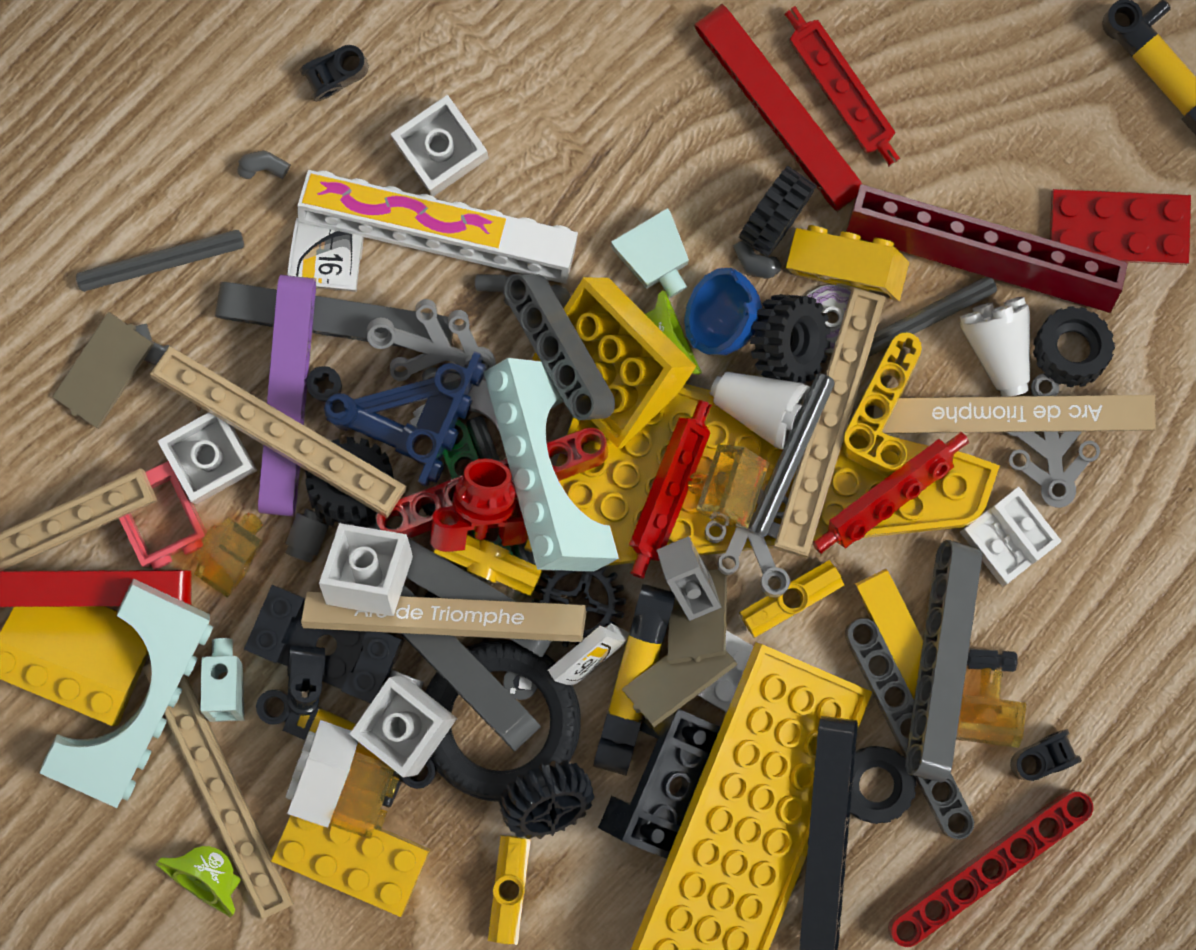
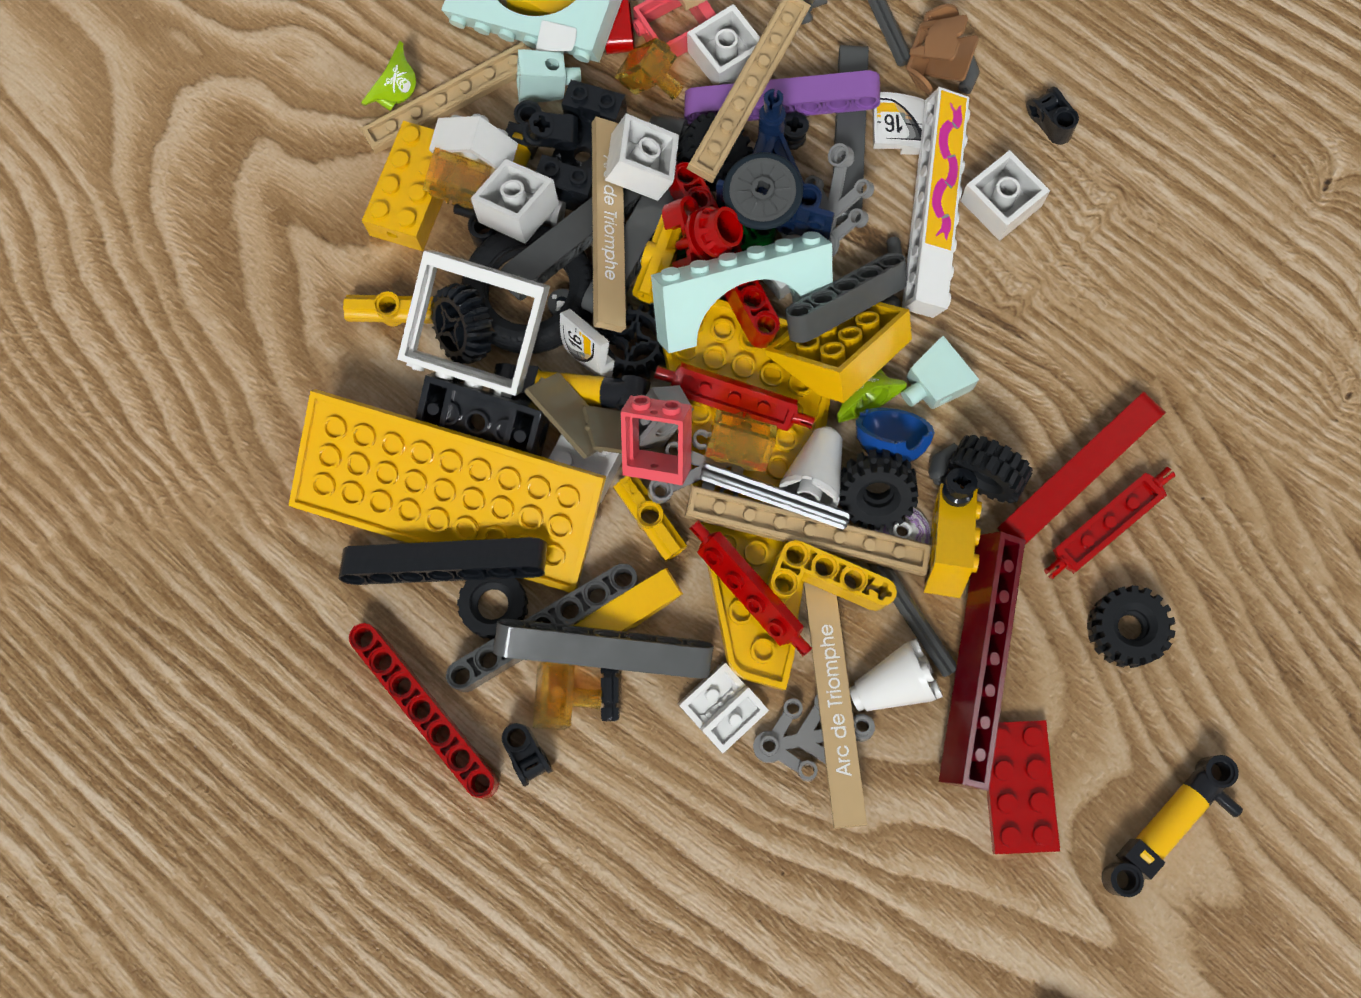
camera: 90 degrees right, 10 degrees down
black tyre [1033,306,1115,387] -> none
none -> white window [397,250,550,398]
none -> white sticker [536,20,577,51]
none -> coral window [621,395,692,485]
none -> dark grey wheel [723,152,803,230]
none -> medium nougat piece [906,4,979,94]
none -> black wheel [942,468,978,507]
none -> black tyre [1087,585,1176,668]

